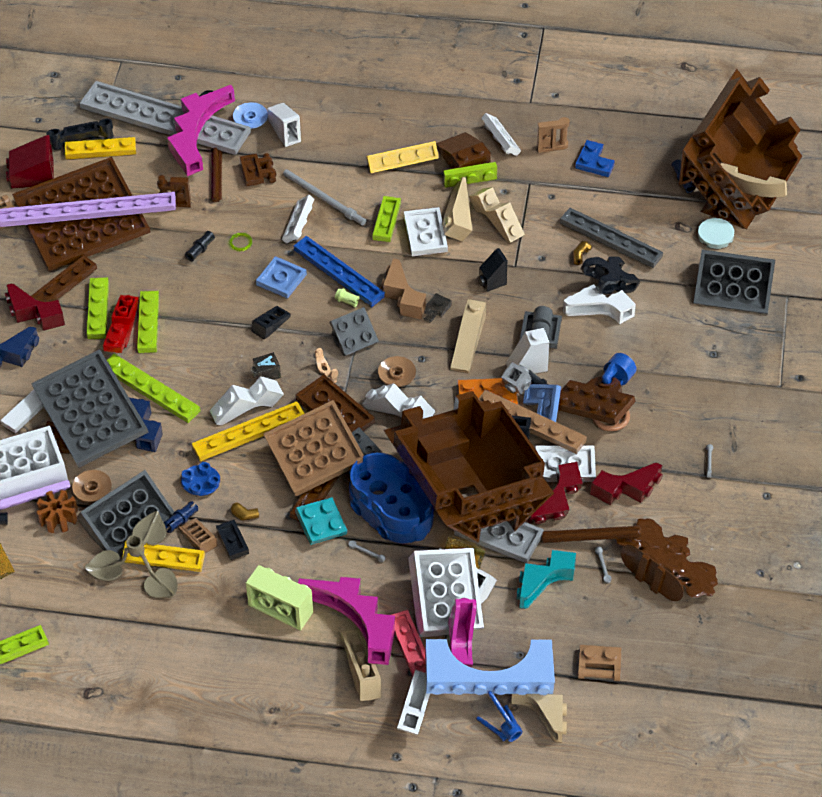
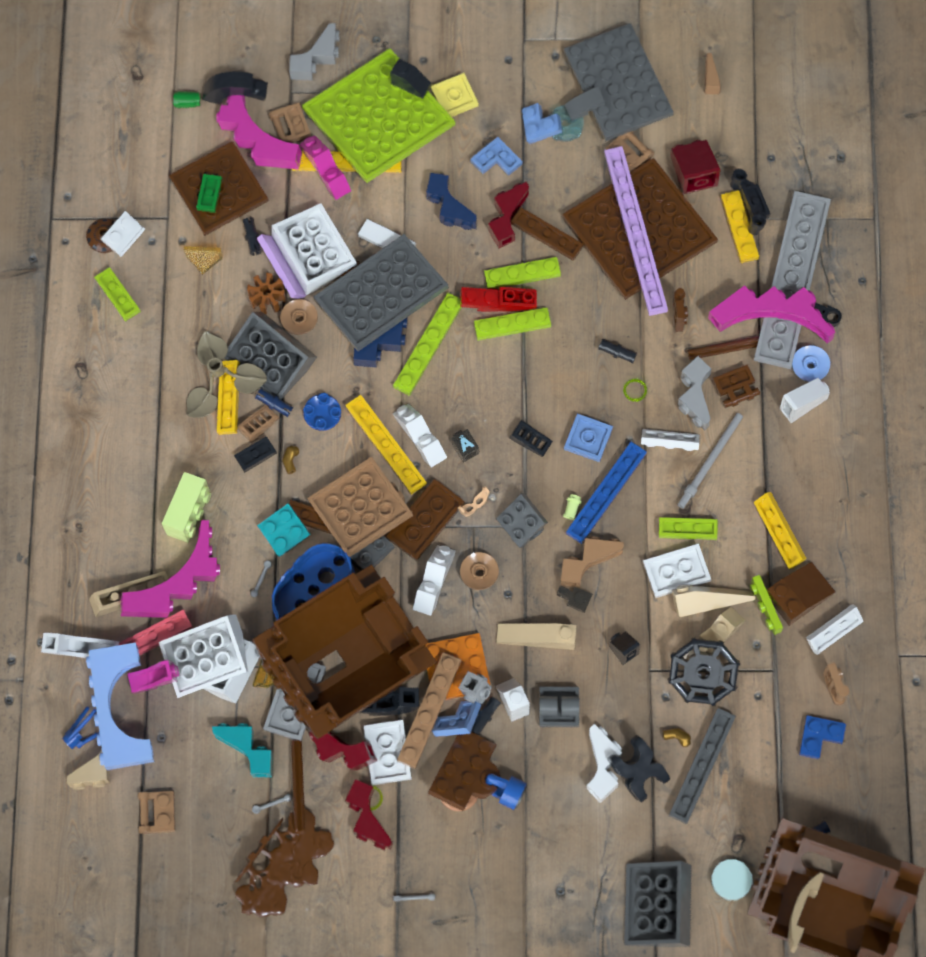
camera: 85 degrees right, 20 degrees up
none -> black plate [667,637,741,706]
none -> light grey arch [678,356,711,431]

